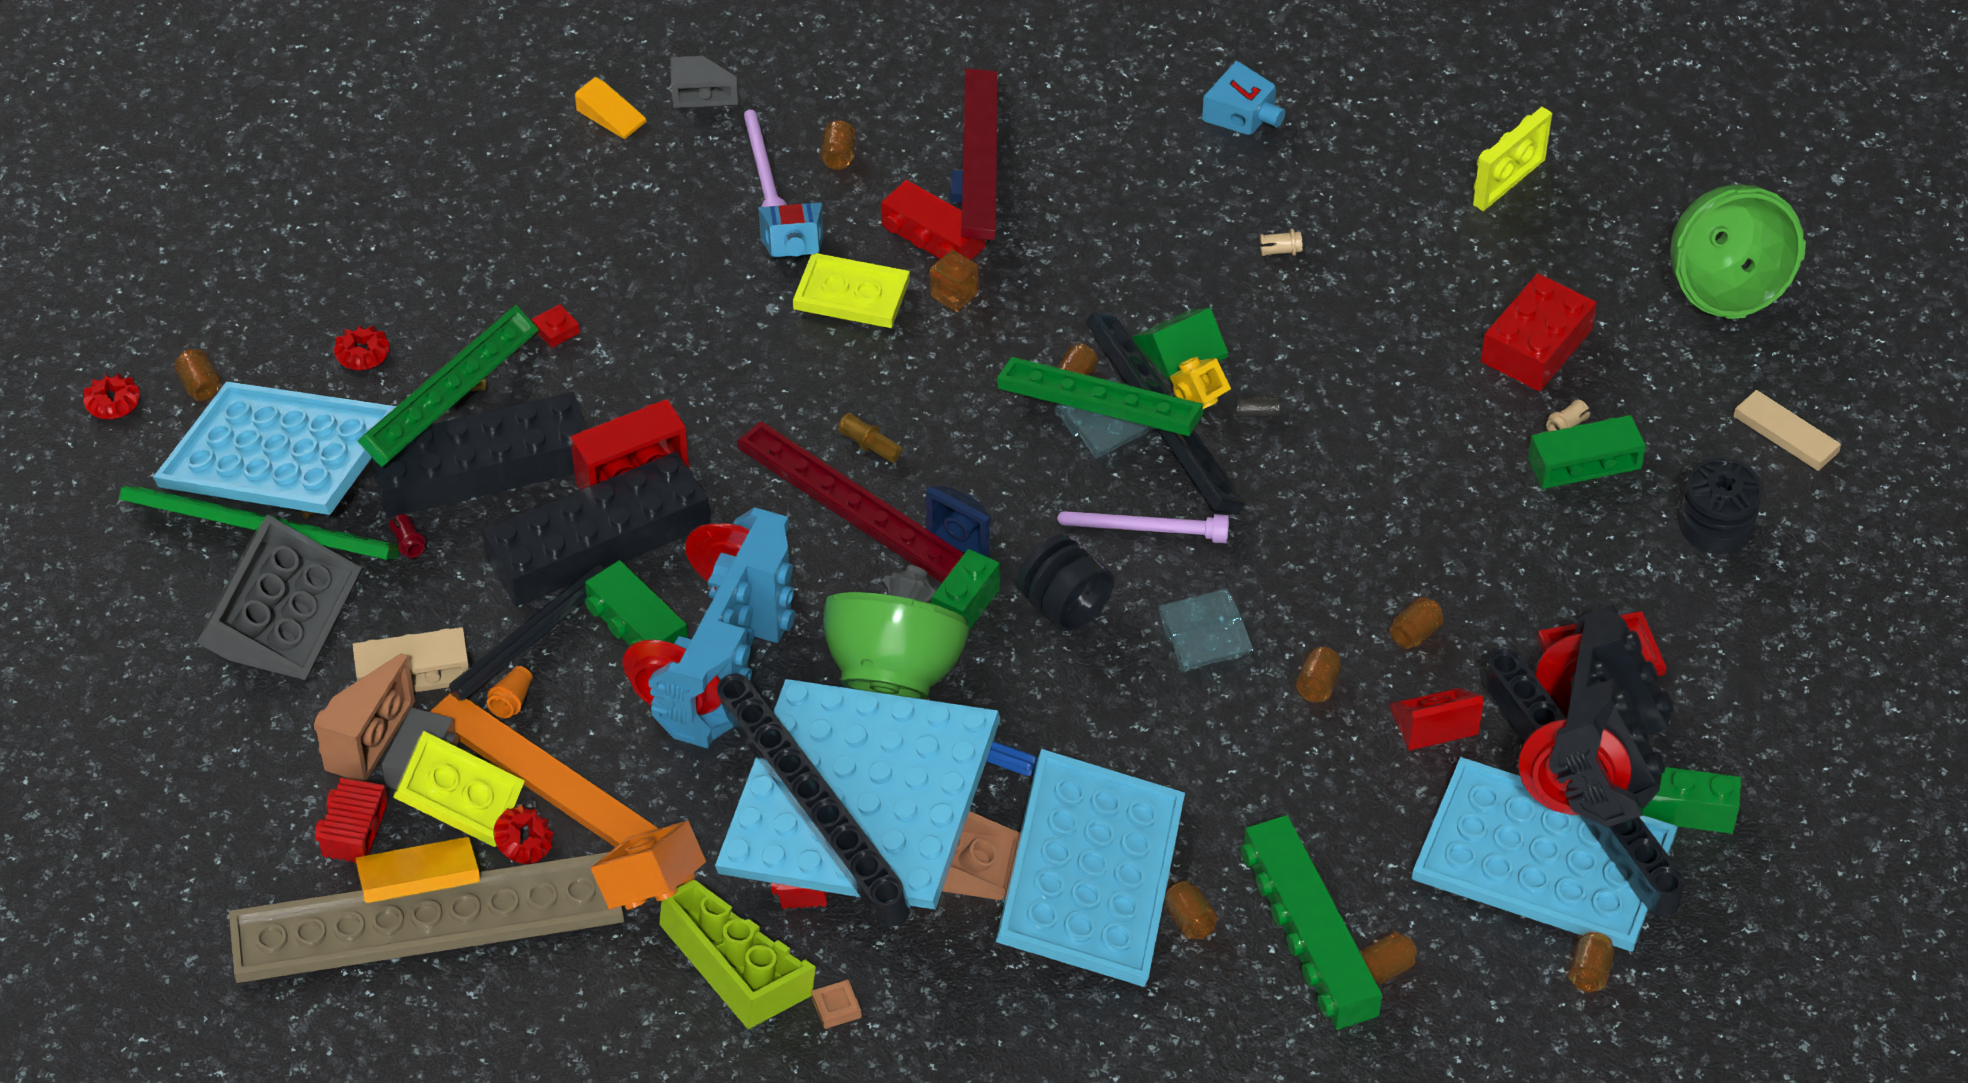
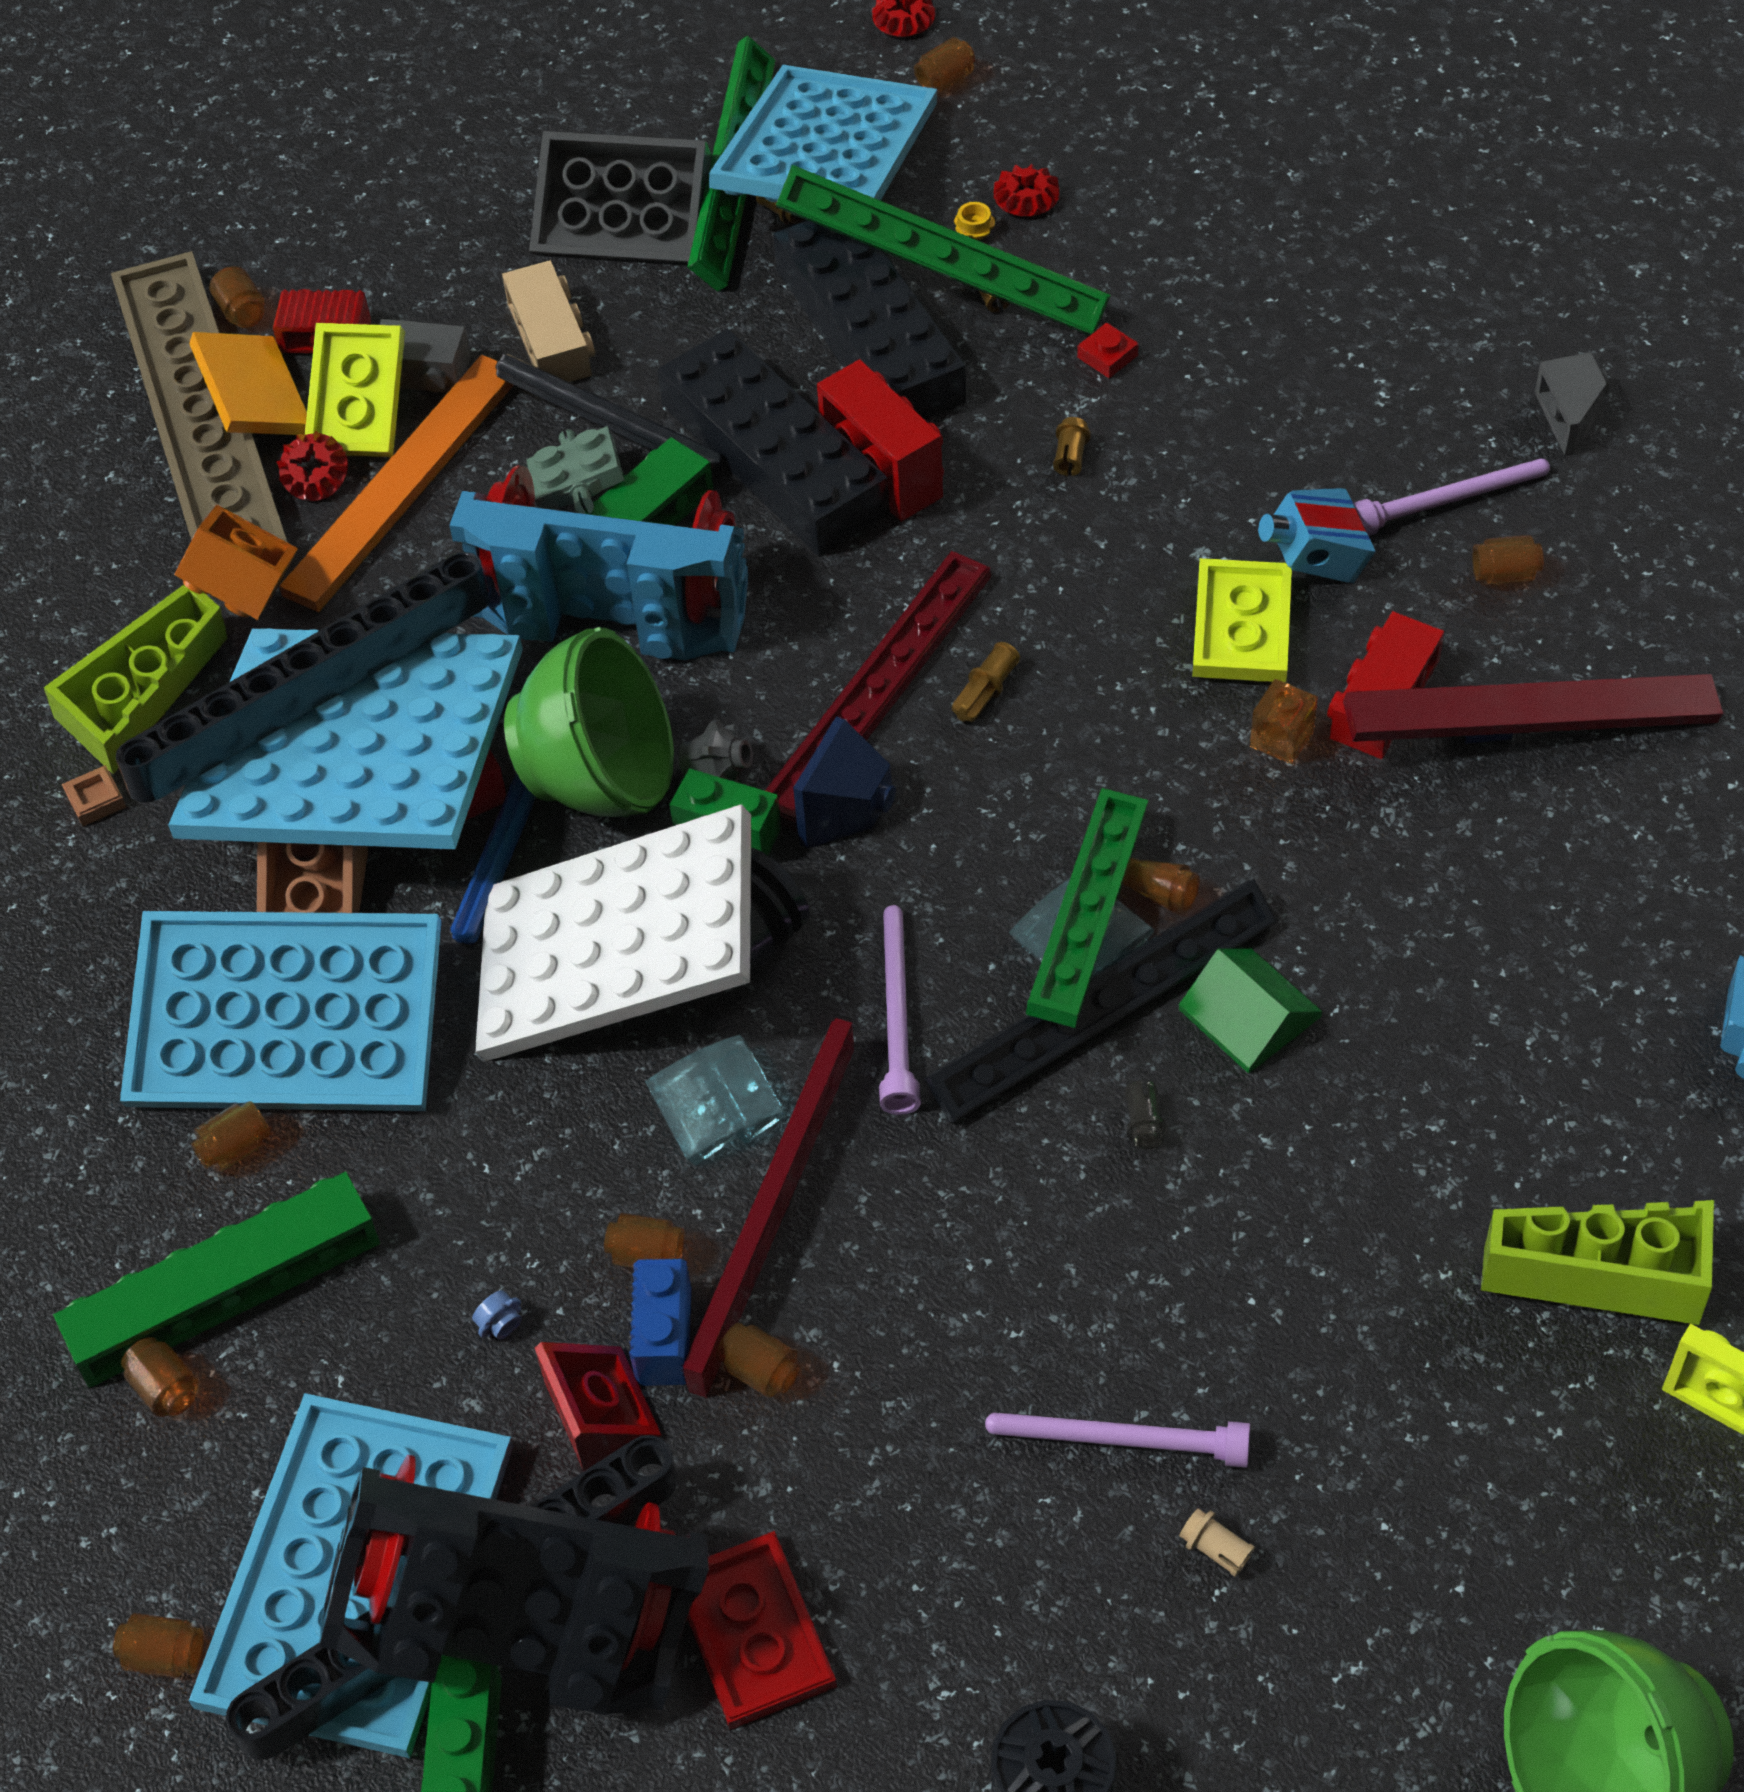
camera: 85 degrees right, 5 degrees up
nougat slope [314,653,415,781] -> none
dark red pin [389,514,426,558] -> none
orange cone [487,666,533,719] -> none
light orange slope [575,77,647,140] -> none
yellow brick [1170,357,1231,409] -> none
tan pin [1260,229,1302,256] -> none
red brick [1481,273,1597,392] -> none
green brick [1528,415,1646,489] -> none
none -> clear orange brick [209,266,265,328]
none -> medium blue plate [472,1290,522,1340]
none -> white plate [476,804,751,1061]
none -> sand green plate [526,426,625,514]
none -> blue brick [629,1259,692,1386]
none -> dark red tile [683,1018,855,1398]
none -> yellow plate [954,202,995,240]
none -> lavender piece [985,1413,1250,1468]
none -> pearl gold pin [1053,417,1091,476]
none -> lime wedge [1481,1200,1714,1325]

